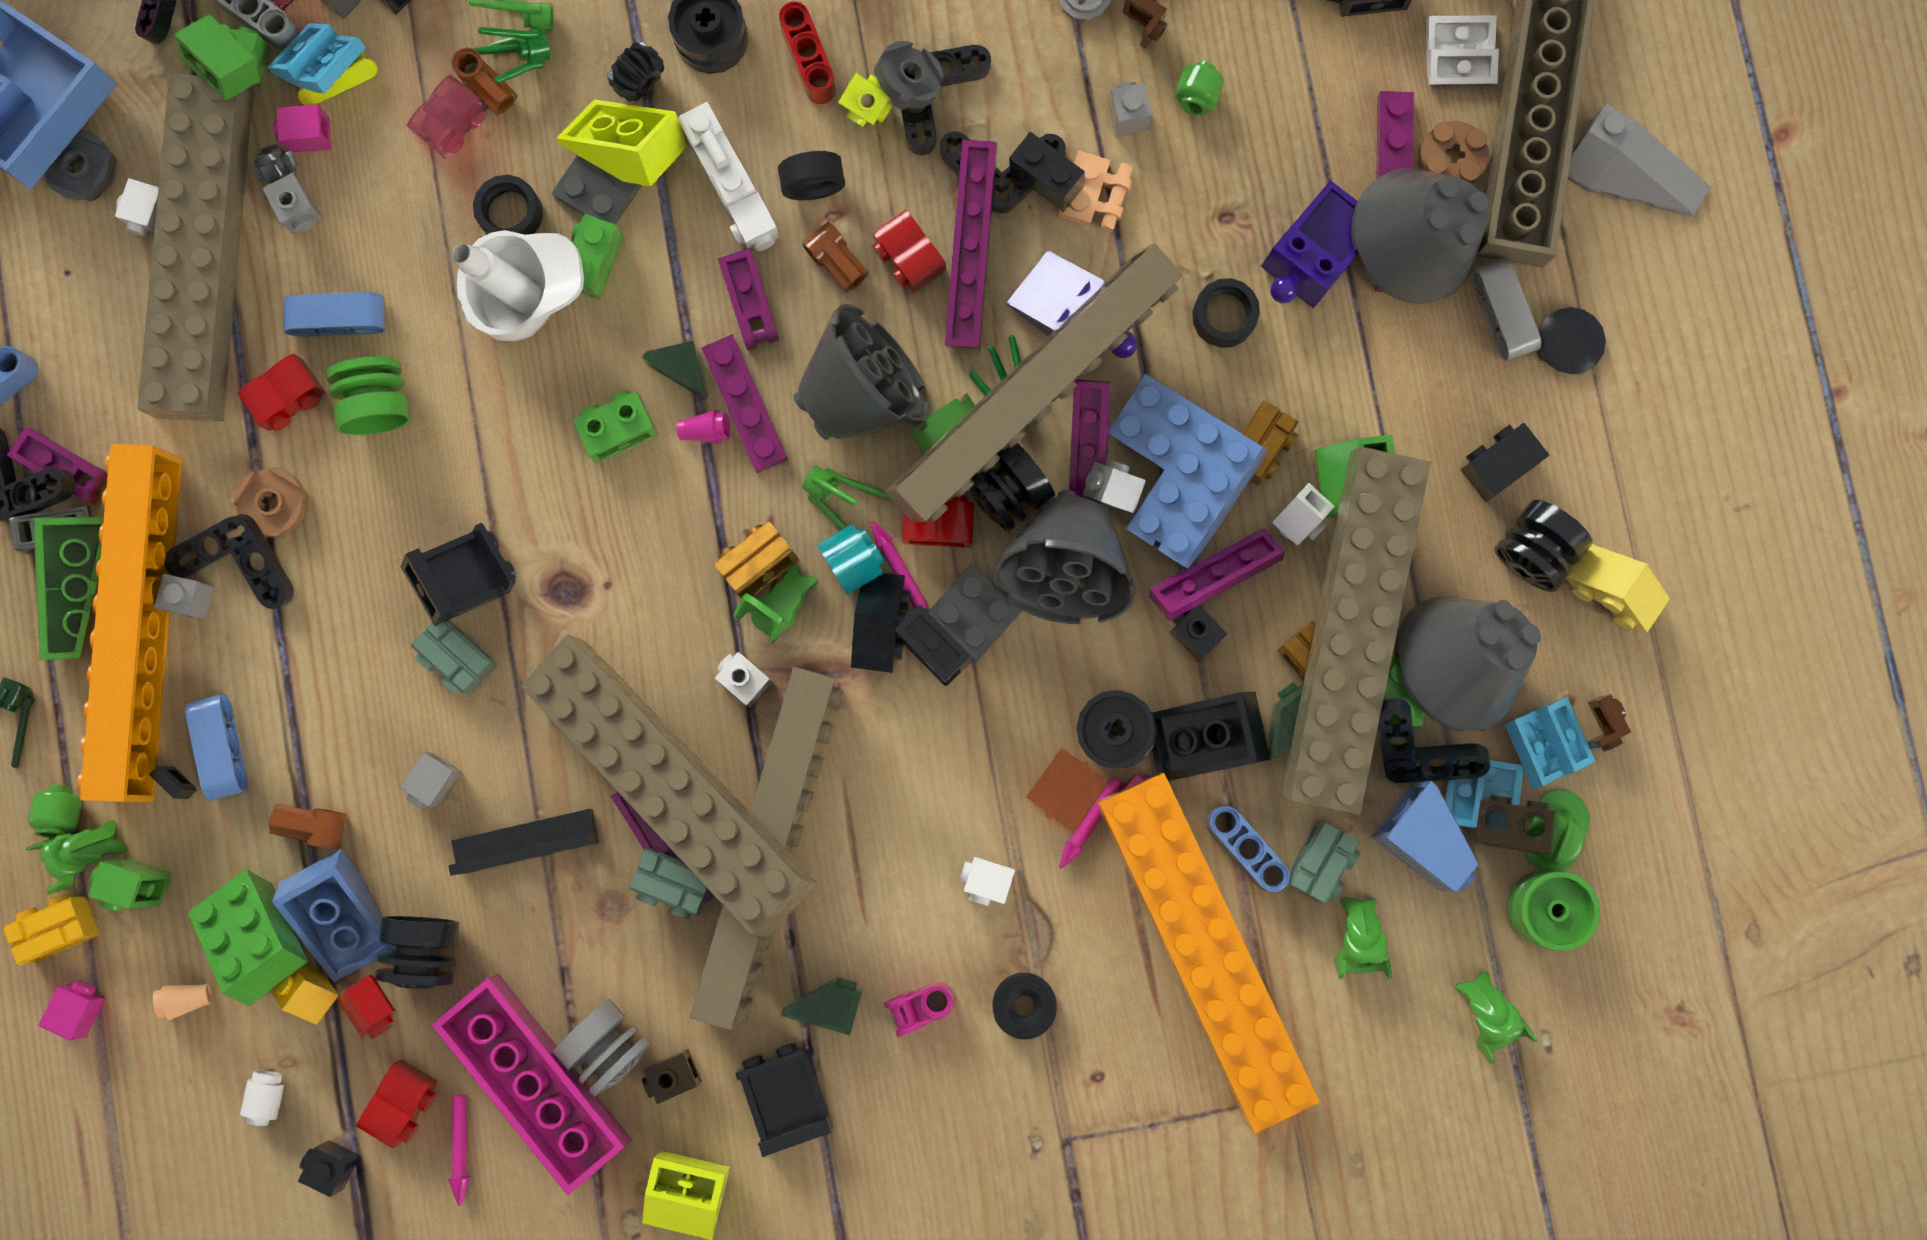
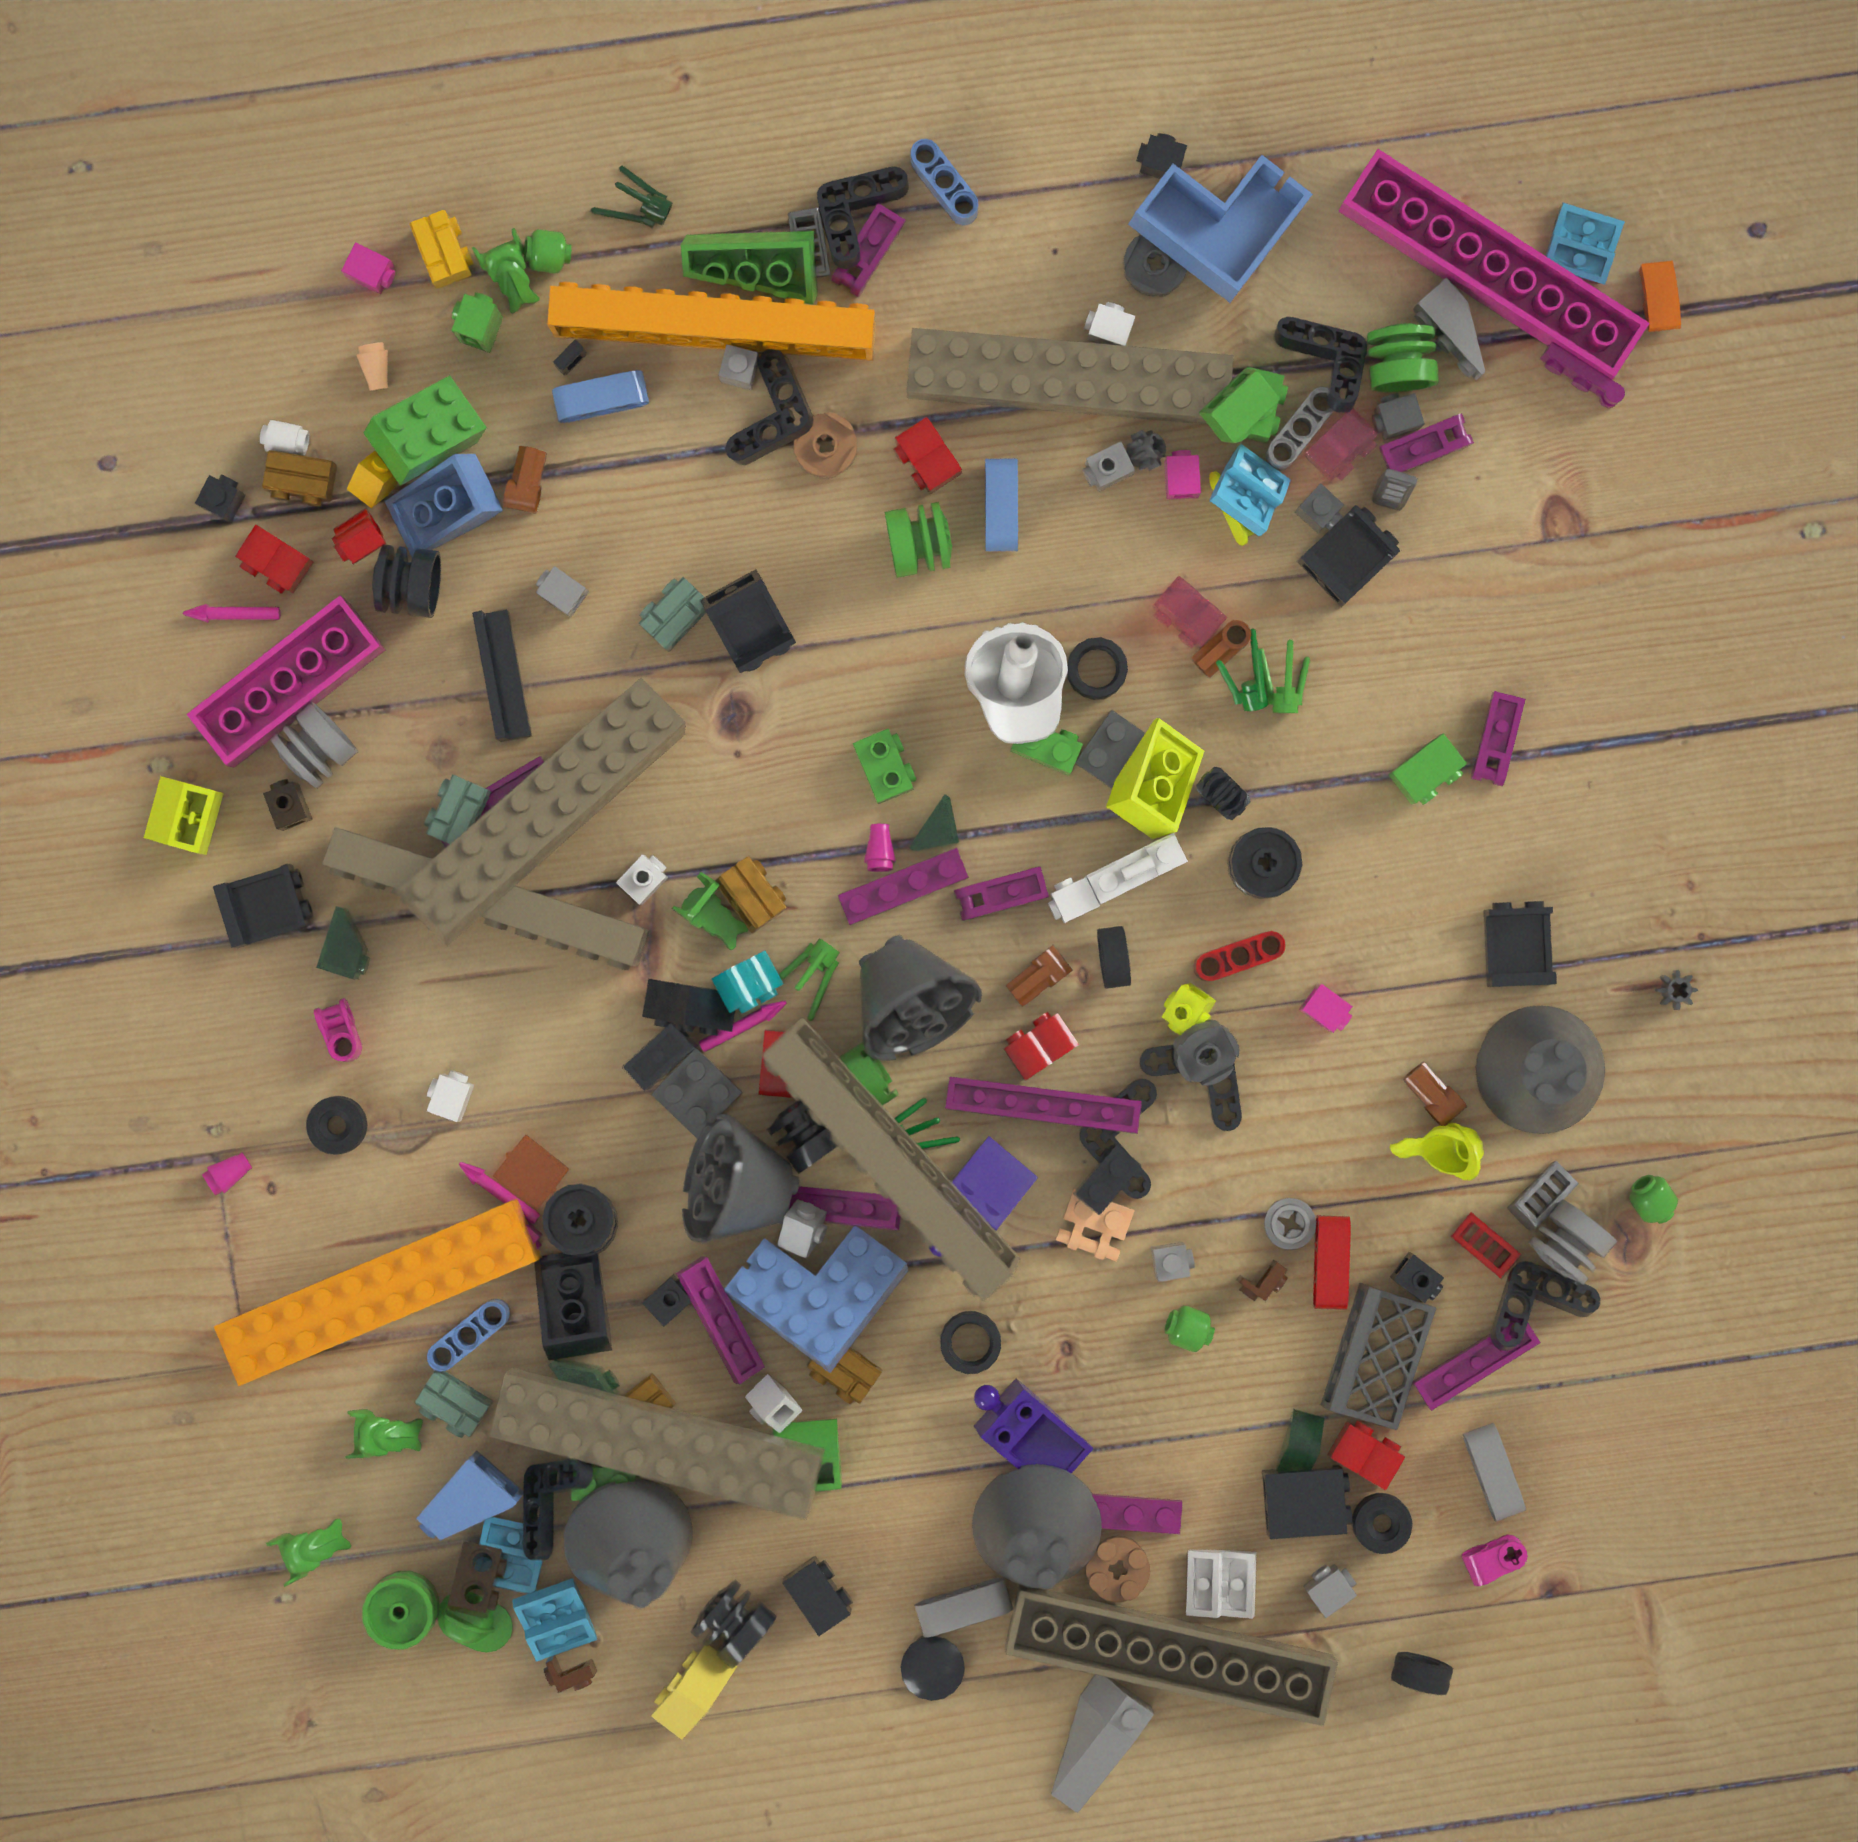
camera: 90 degrees right, 5 degrees up
none -> dark pink cone [202,1152,252,1196]
none -> pearl gold brick [262,450,337,506]

